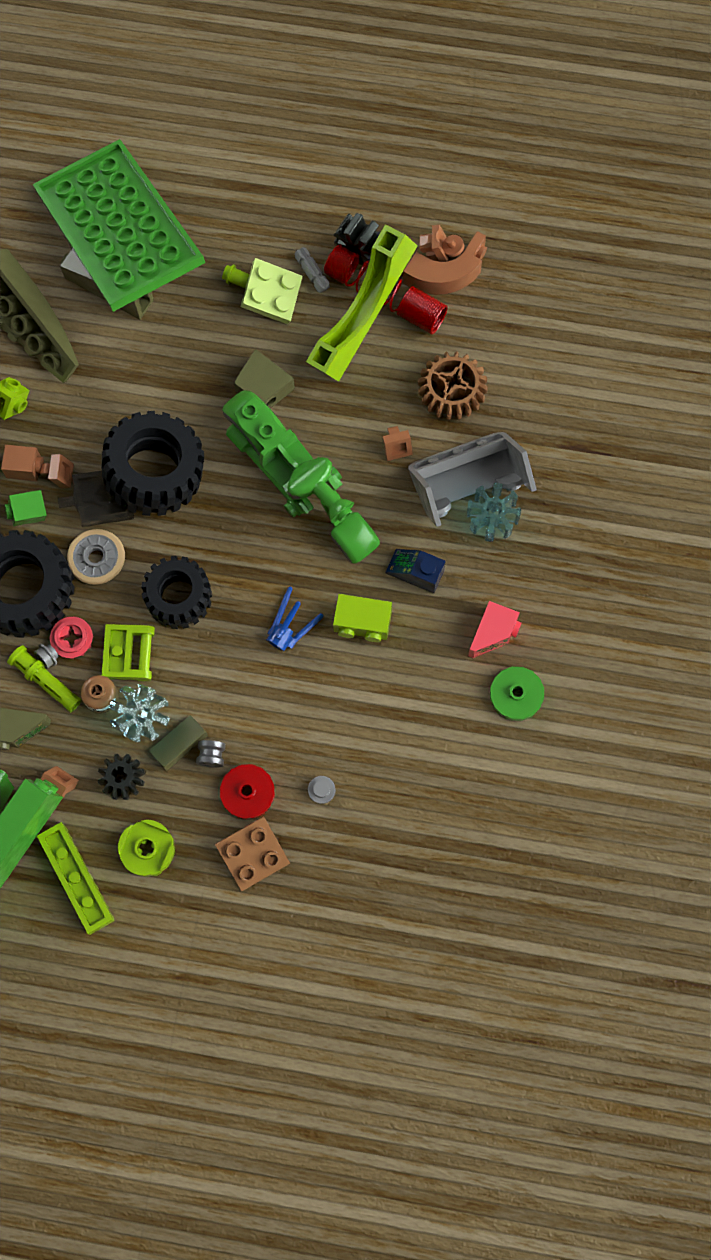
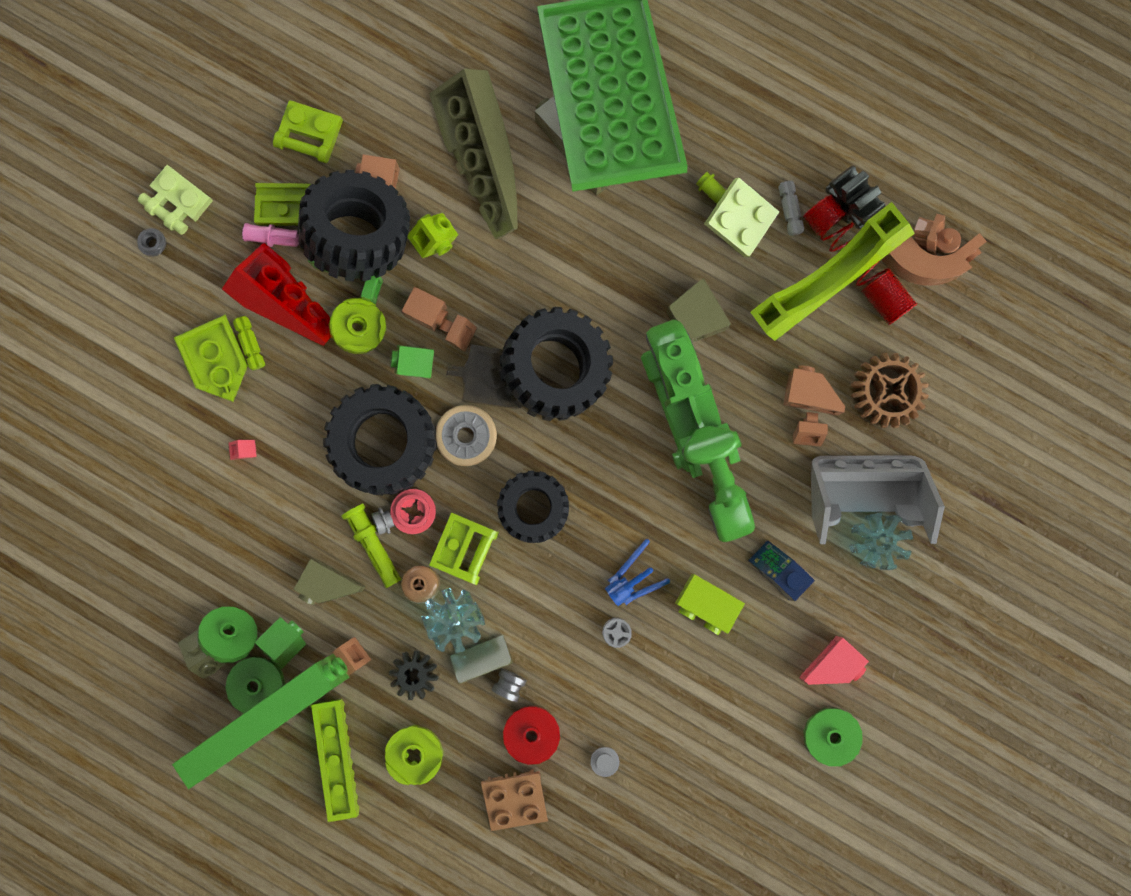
camera: 15 degrees right, 10 degrees up
none -> light grey wheel [602,618,631,648]
none -> nougat slope [783,366,845,416]

